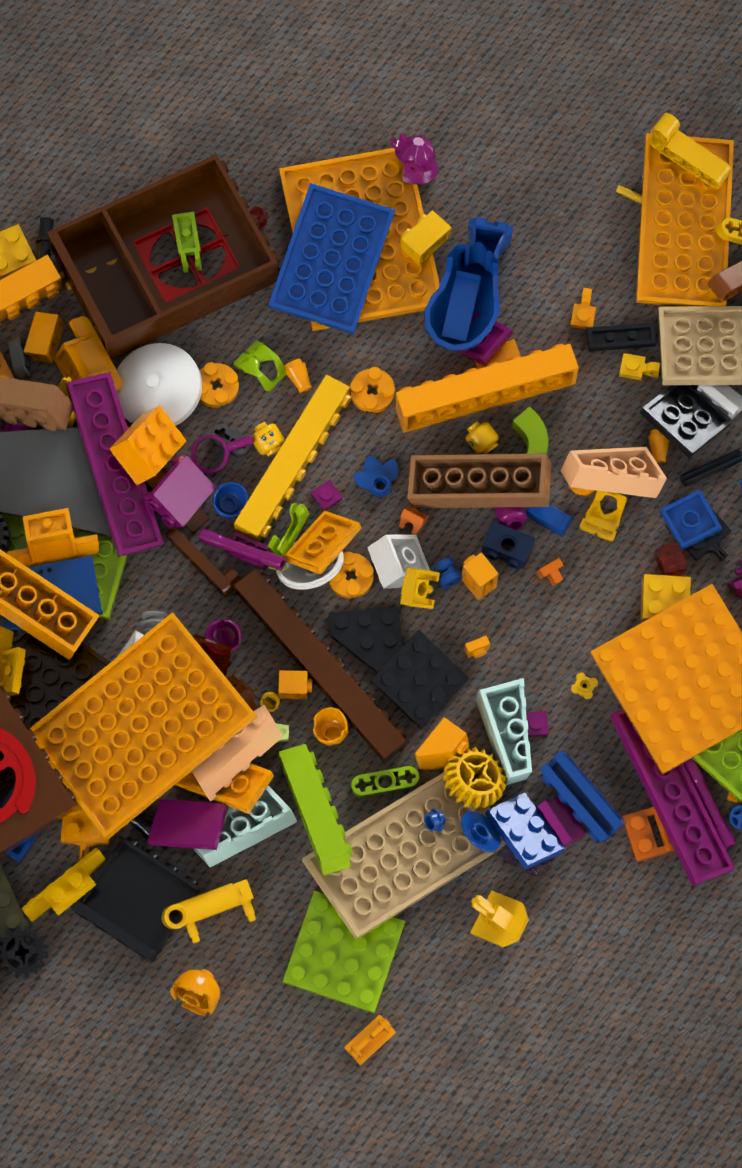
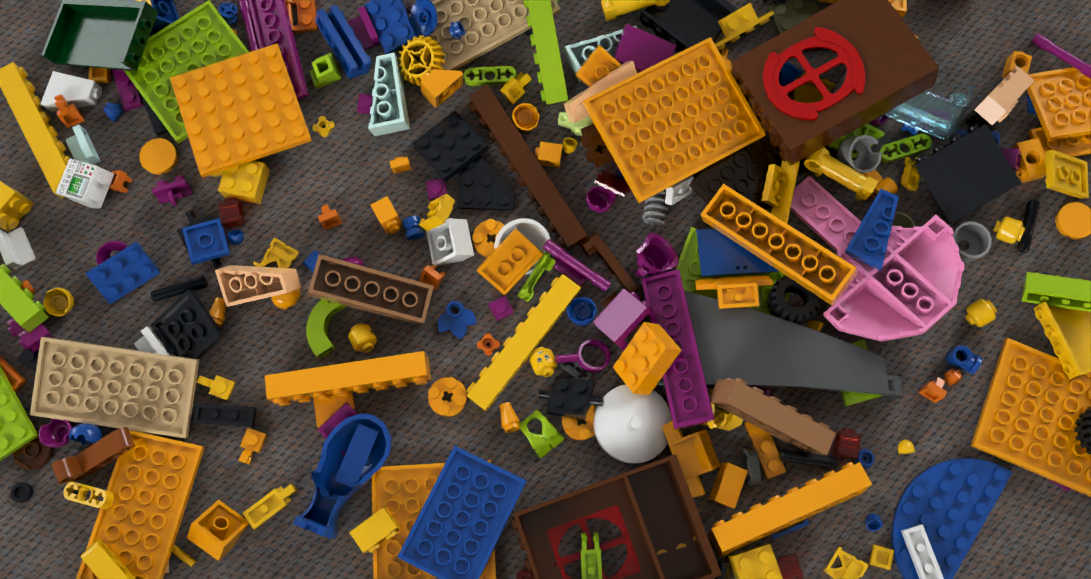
camera: 170 degrees left, 5 degrees up
dark blue brick [481,521,535,569] -> none
none -> light orange slope [187,499,249,561]
none -> blue hinge [227,230,244,245]
none -> yellow hinge [242,484,298,530]
none -> lime brick [309,52,342,89]
none -> magenta plate [426,178,447,201]
none -> orange plate [477,333,500,356]
none -> yellow plate [500,72,532,105]
none -> black plate [538,376,604,419]
none -> magenta helmet [635,233,679,278]

